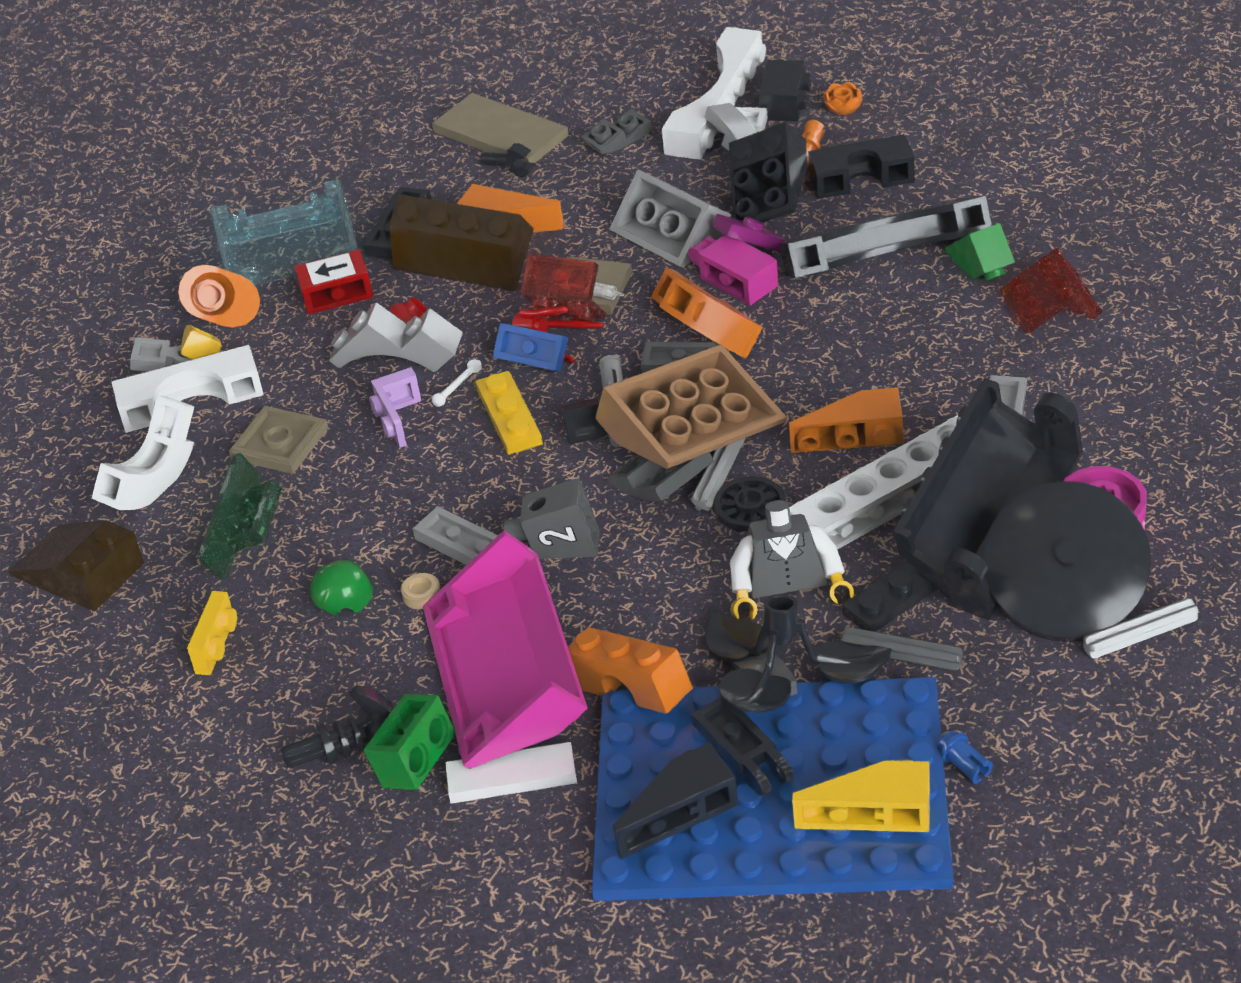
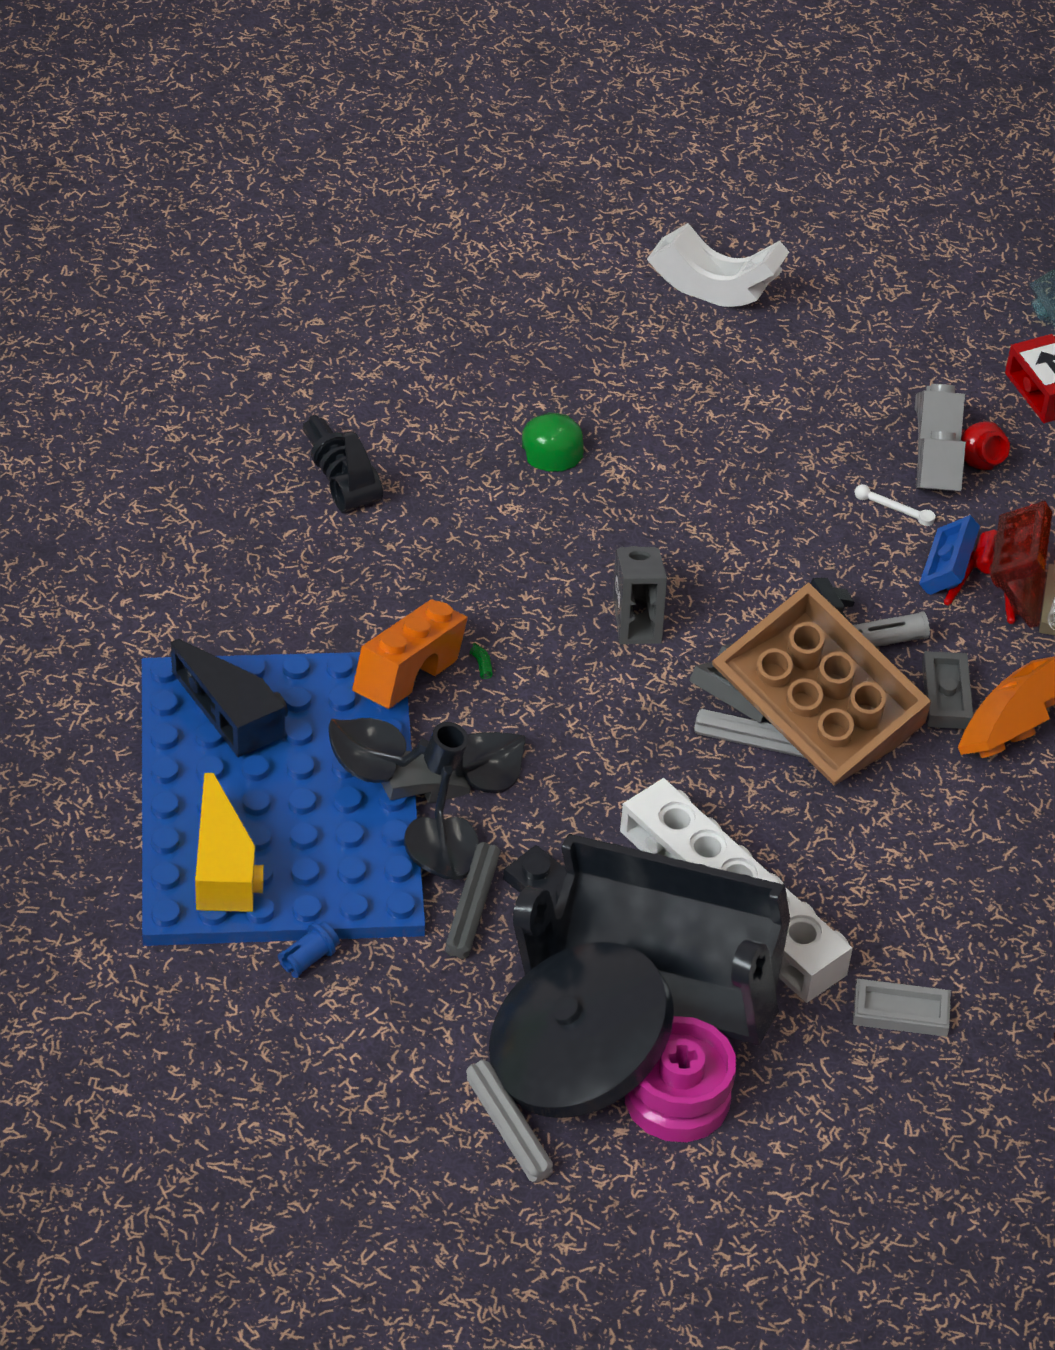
camera: 75 degrees right, 5 degrees up
dark brown slope [9,520,144,612] -> none
white arch [112,345,264,433] -> none
light grey plate [130,337,191,372] -> none
orange piece [178,265,260,328] -> none
yellow slope [180,325,222,360] -> none
yellow plate [187,591,237,675] -> none
clear green bracket [198,453,282,580] -> none
dark tan tile [229,406,328,474] -> none
green brick [364,694,455,790] -> none
lavender bracket [369,367,421,448] -> none
tan tile [401,573,441,609] -> none
light grey plate [413,506,498,565] -> none
dark pink slope [423,531,588,769] -> none
white tile [446,742,577,804] -> none
yellow plate [475,371,543,455] -> none
black hinge [691,698,794,796] -> none
black wheel [714,476,786,532] -> none
torso [730,500,854,620] -> none
orange slope [789,387,903,453] -> none

